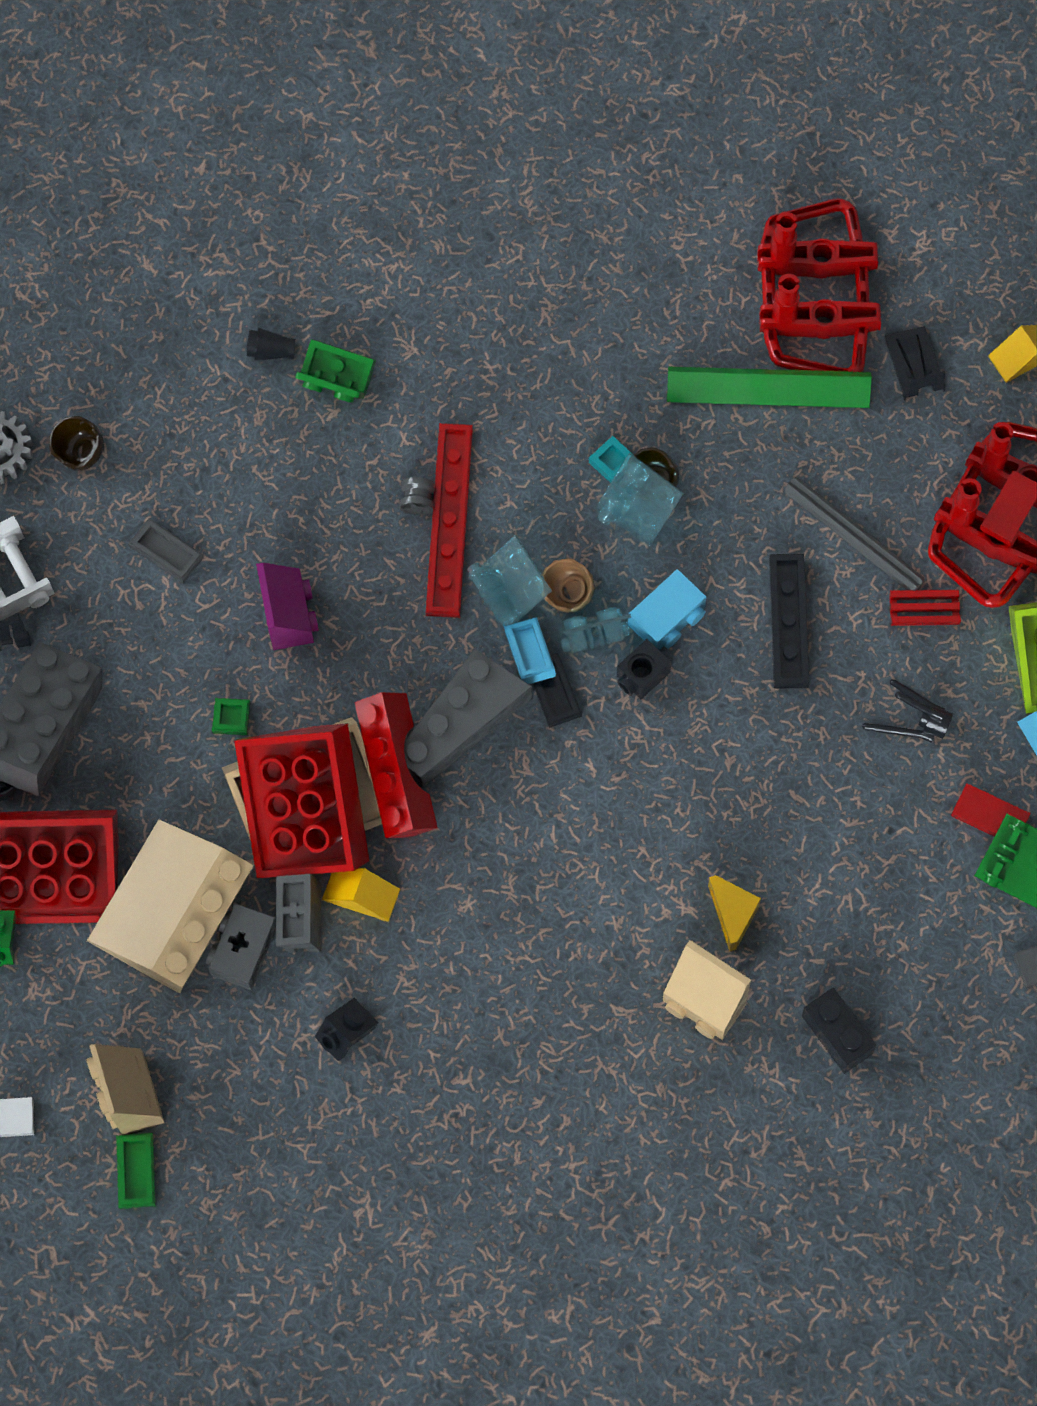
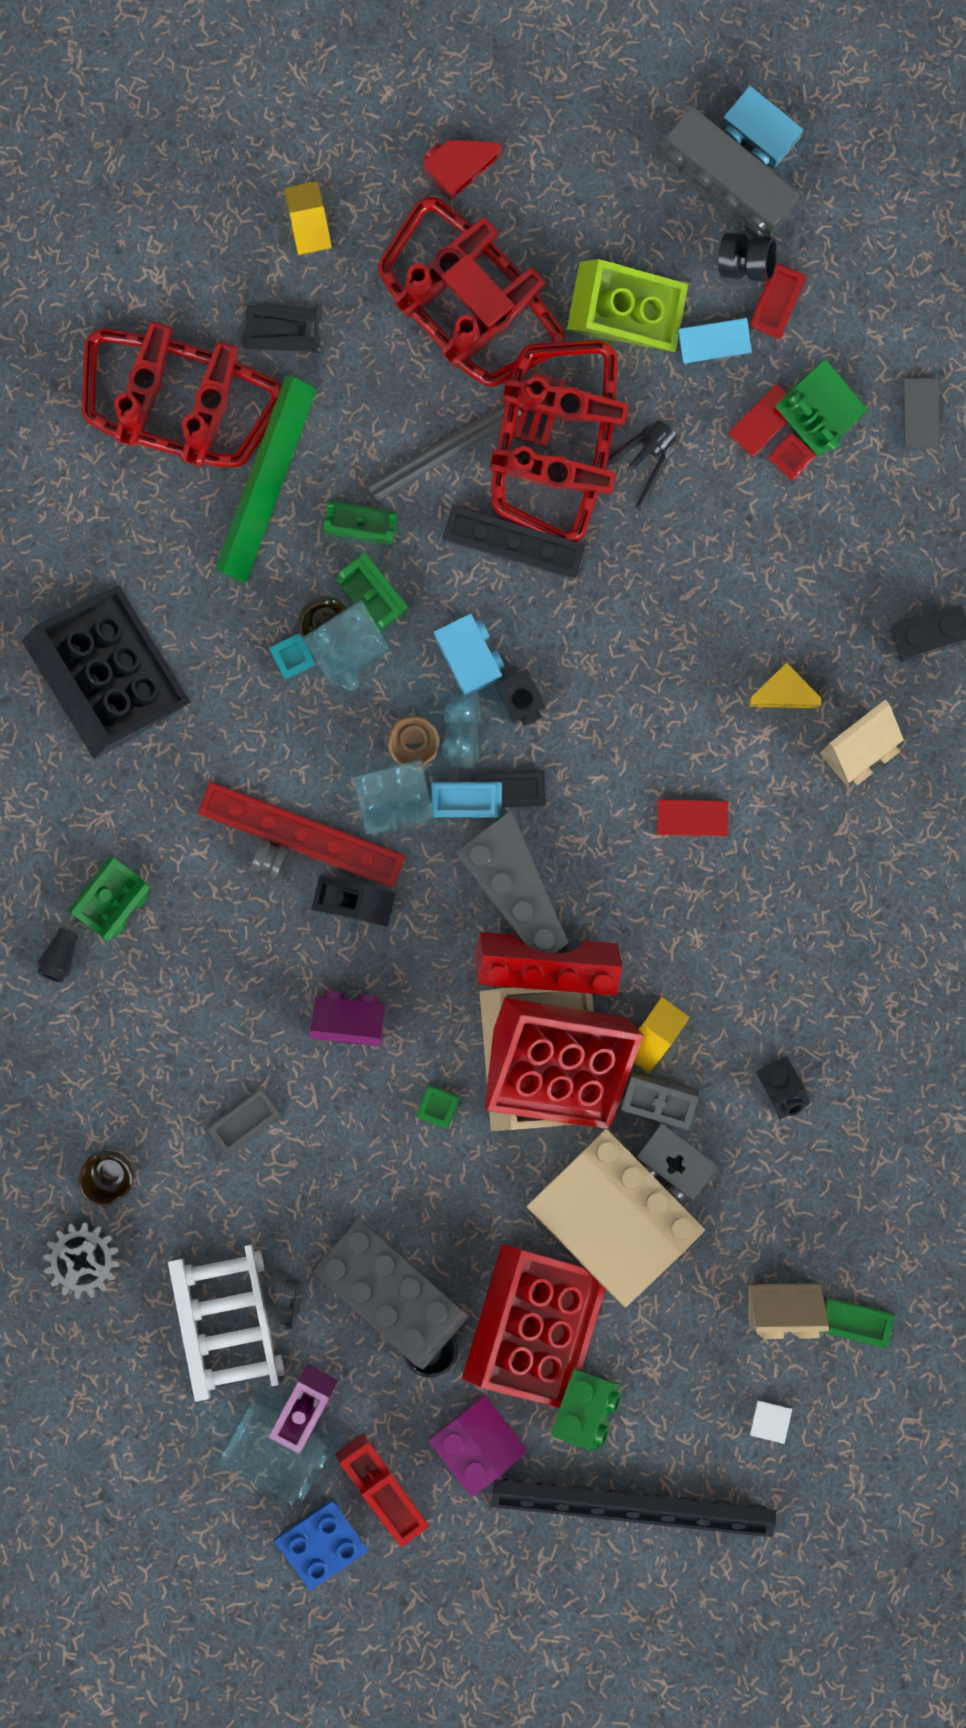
camera: 80 degrees left, 15 degrees up
none -> black slope [22,585,191,759]
none -> black slope [311,876,396,927]
none -> green hinge [323,500,398,546]
none -> green hinge [335,552,408,634]
none -> red piece [488,340,629,542]
none -> red tile [657,800,728,837]
none -> red tile [767,432,816,482]

